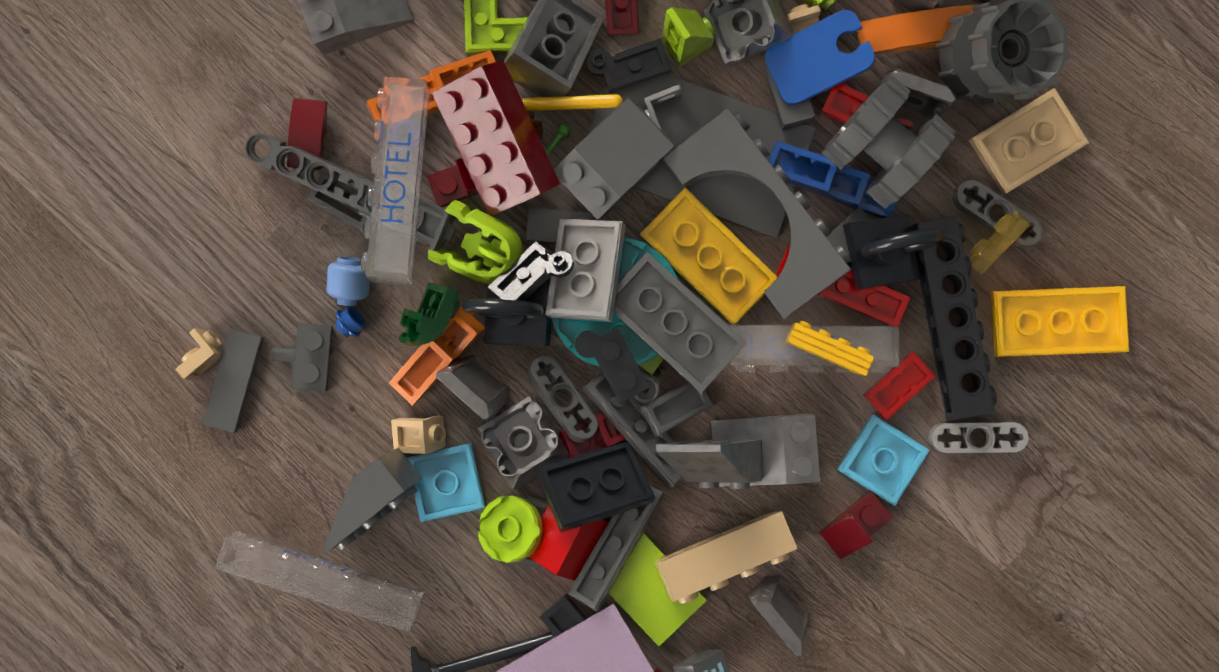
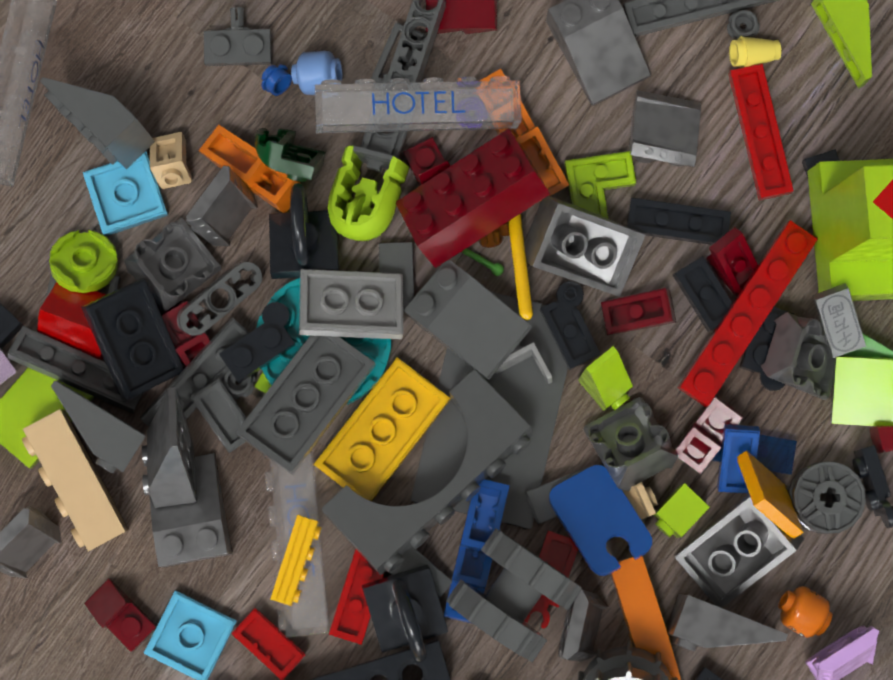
camera: 80 degrees right, 5 degrees down
hinge [488,242,574,301] -> none
none -> dark grey slope [51,380,146,473]

